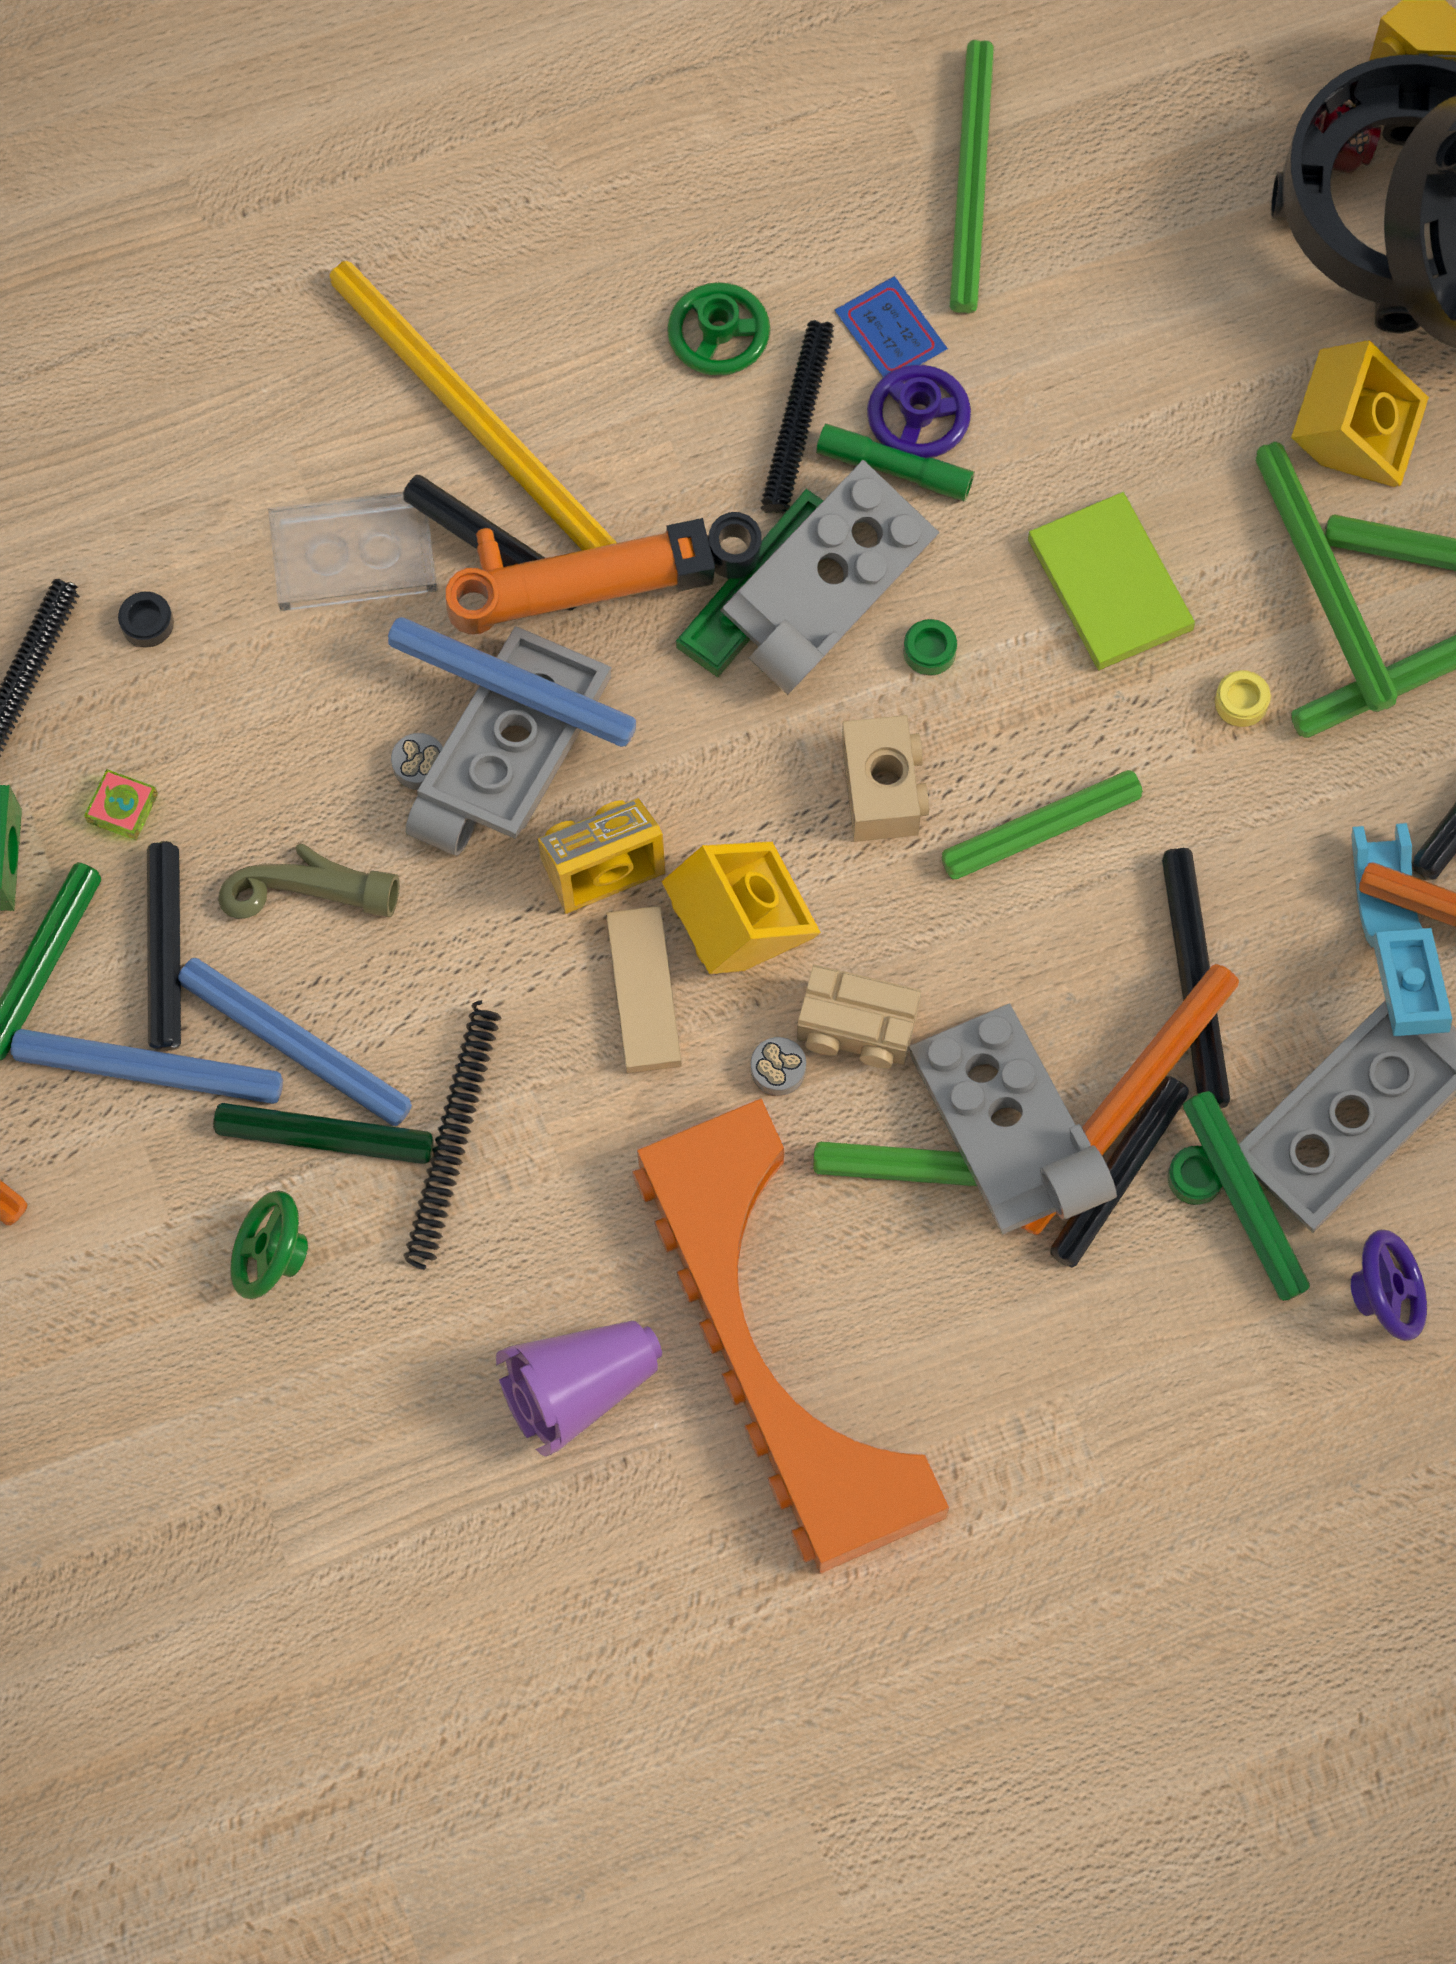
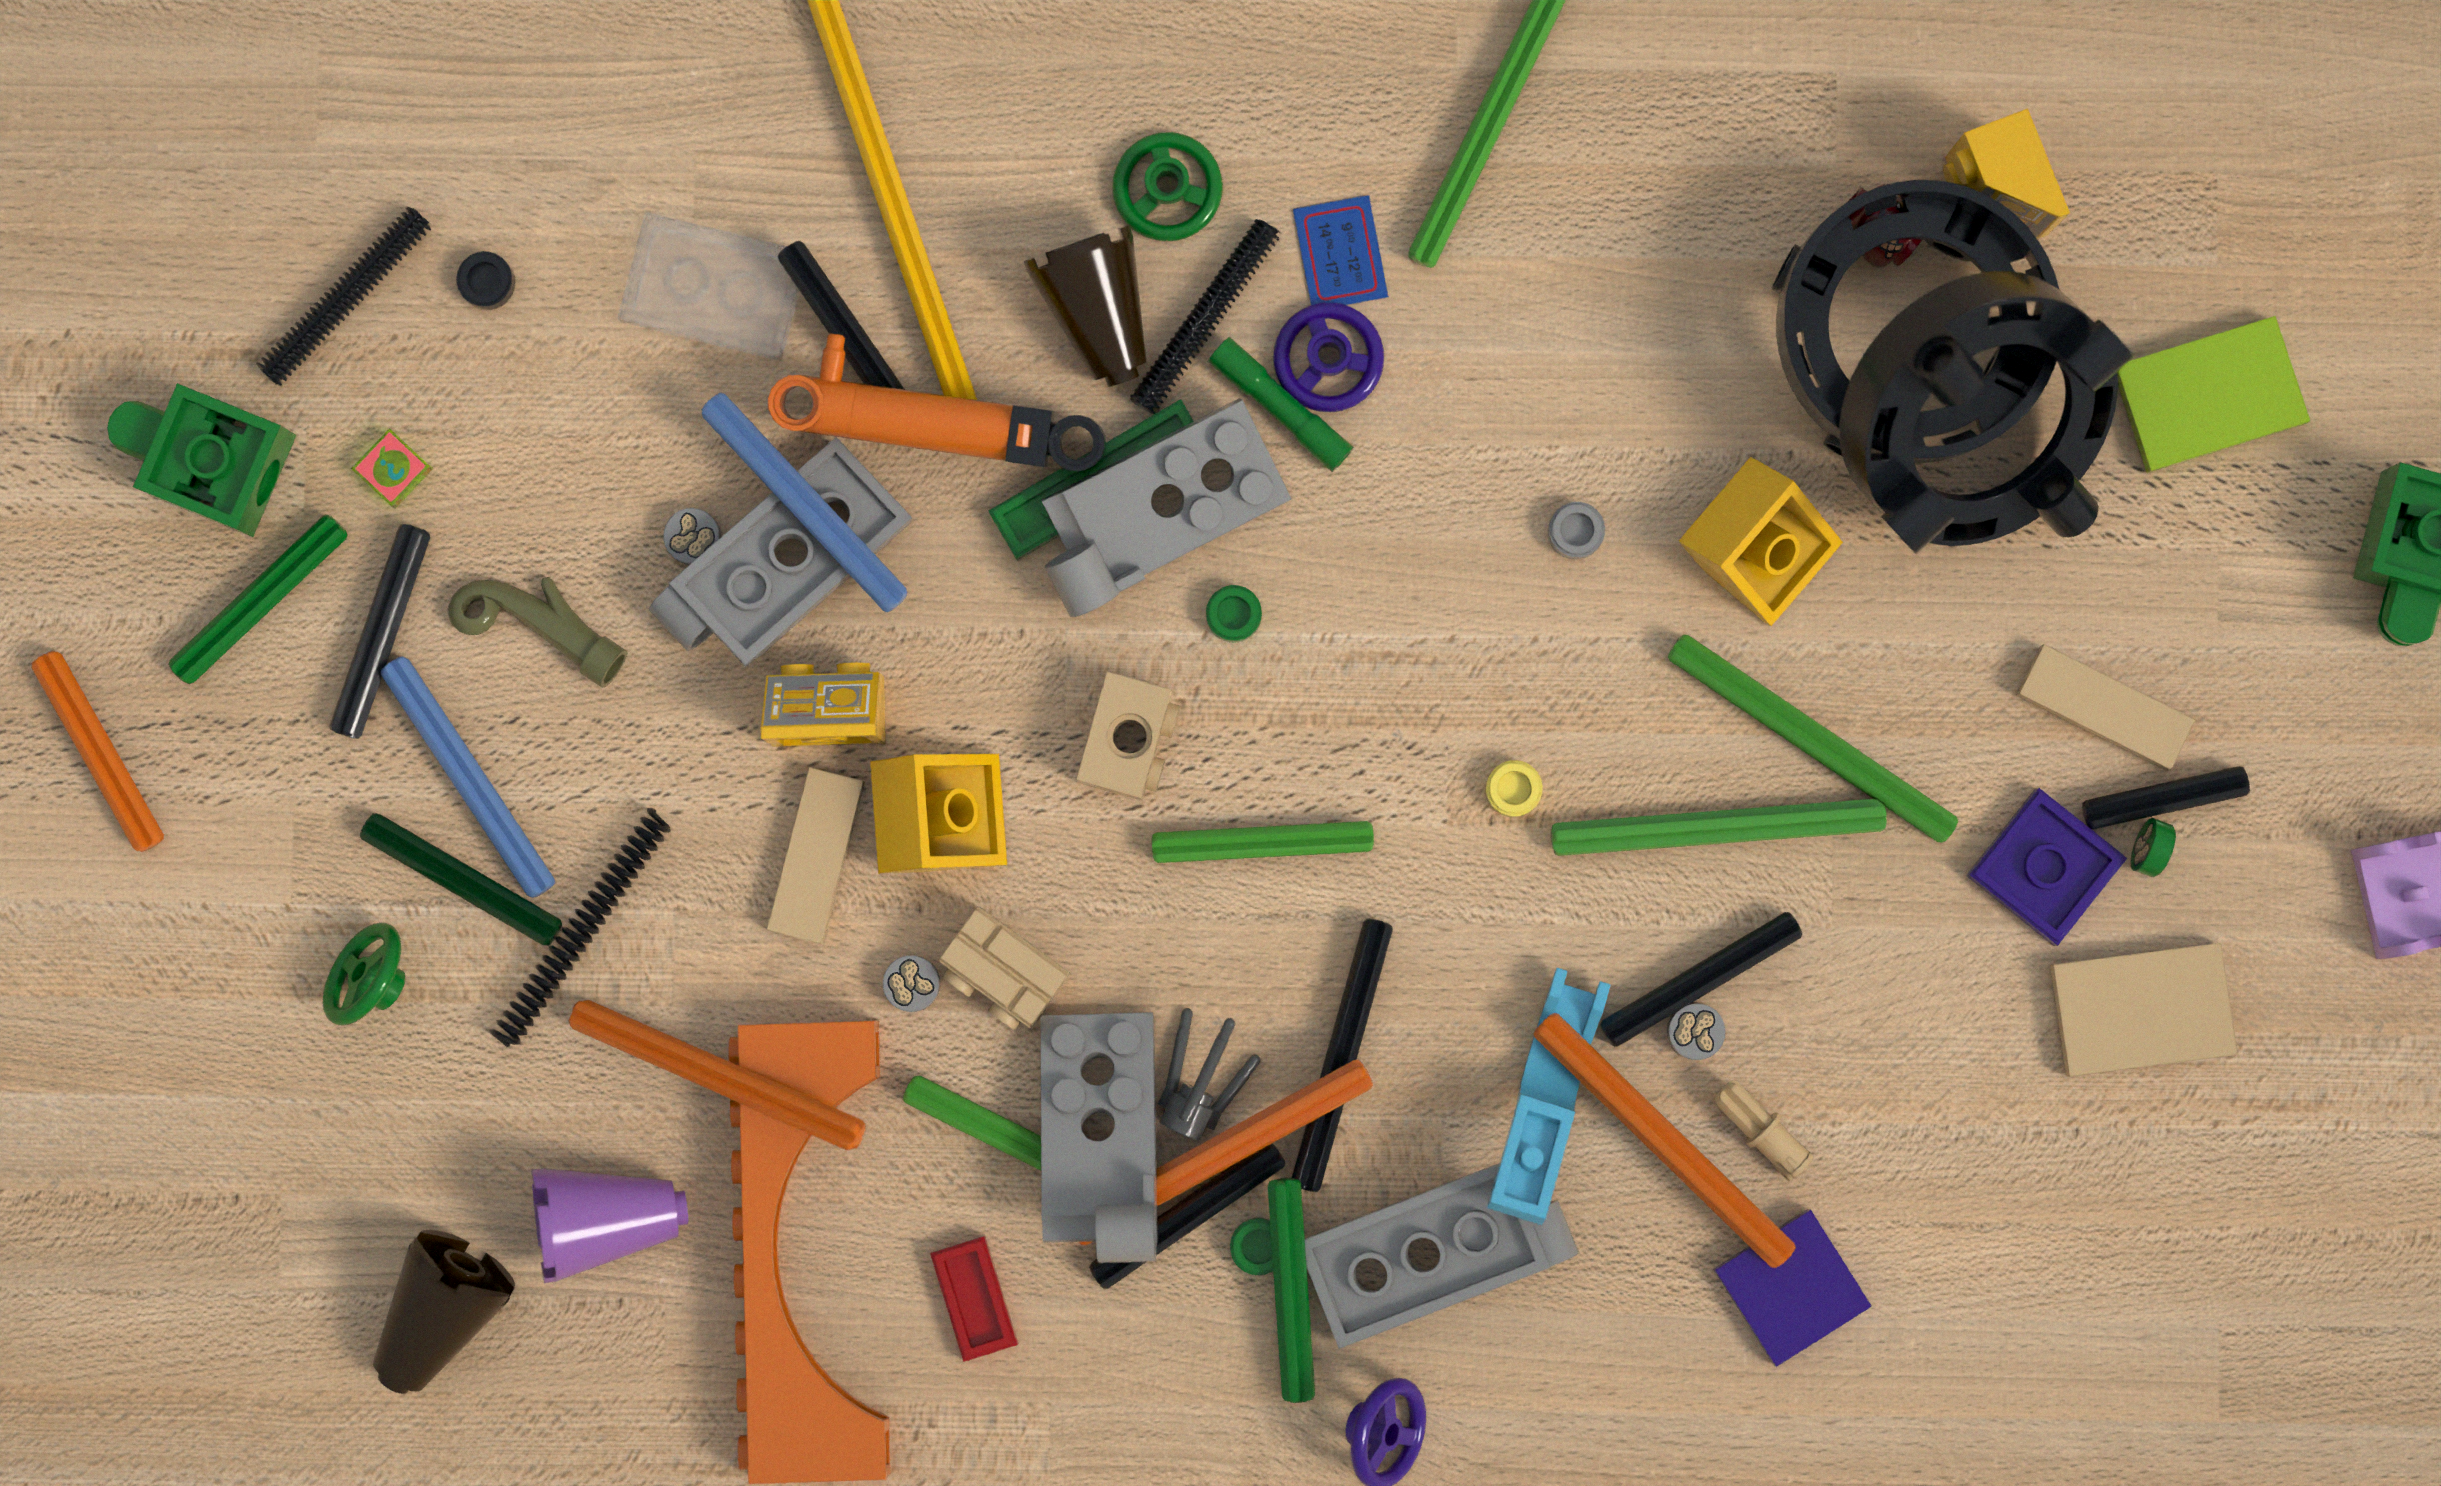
camera: 25 degrees right, 15 degrees up
medium blue axle [11,1029,283,1104] -> none
lime tile [1028,491,1195,671] -> none
bright green axle [1256,442,1398,712] -> none
none -> dark brown cone [373,1230,515,1394]
none -> orange axle [569,1000,866,1150]
none -> red tile [930,1236,1019,1362]
none -> dark brown cone [1023,225,1147,387]
none -> dark grey plant [1158,1008,1261,1141]
none -> light grey tile [1548,502,1605,560]

